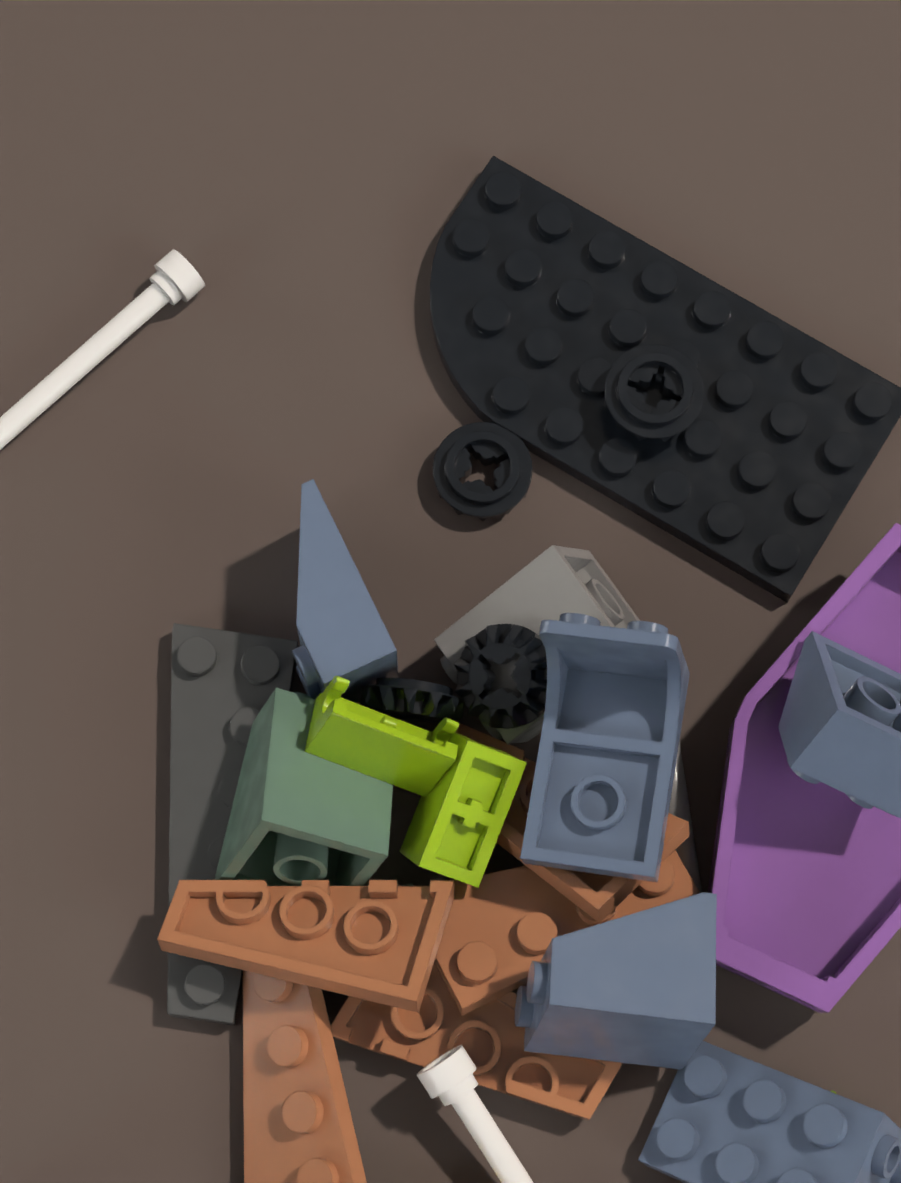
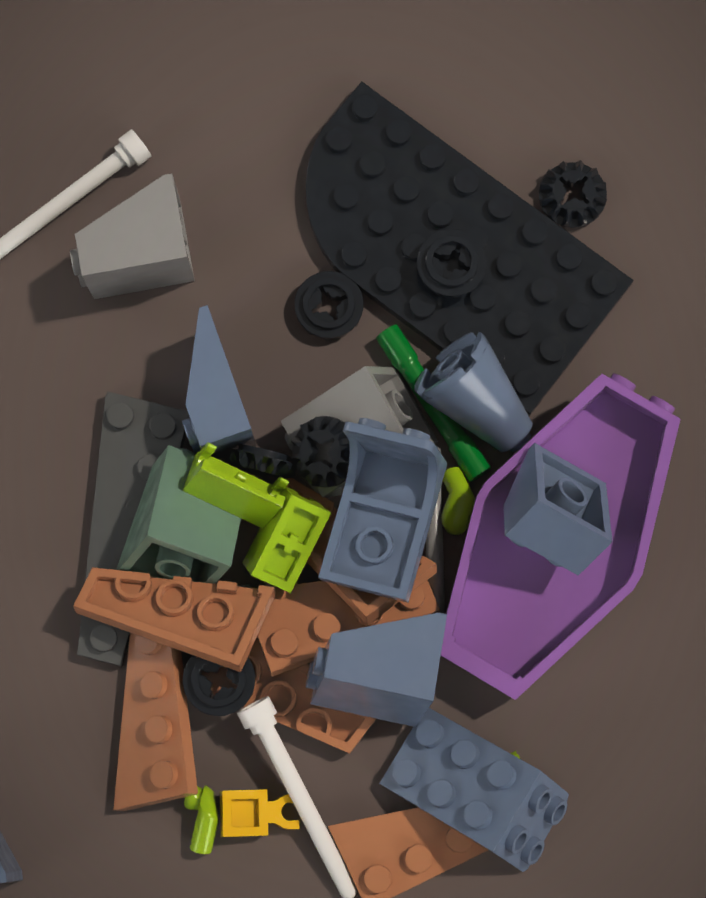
camera: 10 degrees right, 5 degrees up
none -> light grey slope [70,173,195,299]
none -> black gear [183,655,256,716]
none -> green piece [376,324,491,483]
none -> sand blue cone [414,332,533,452]
none -> lime arm [441,467,475,535]
none -> black gear [539,160,607,228]

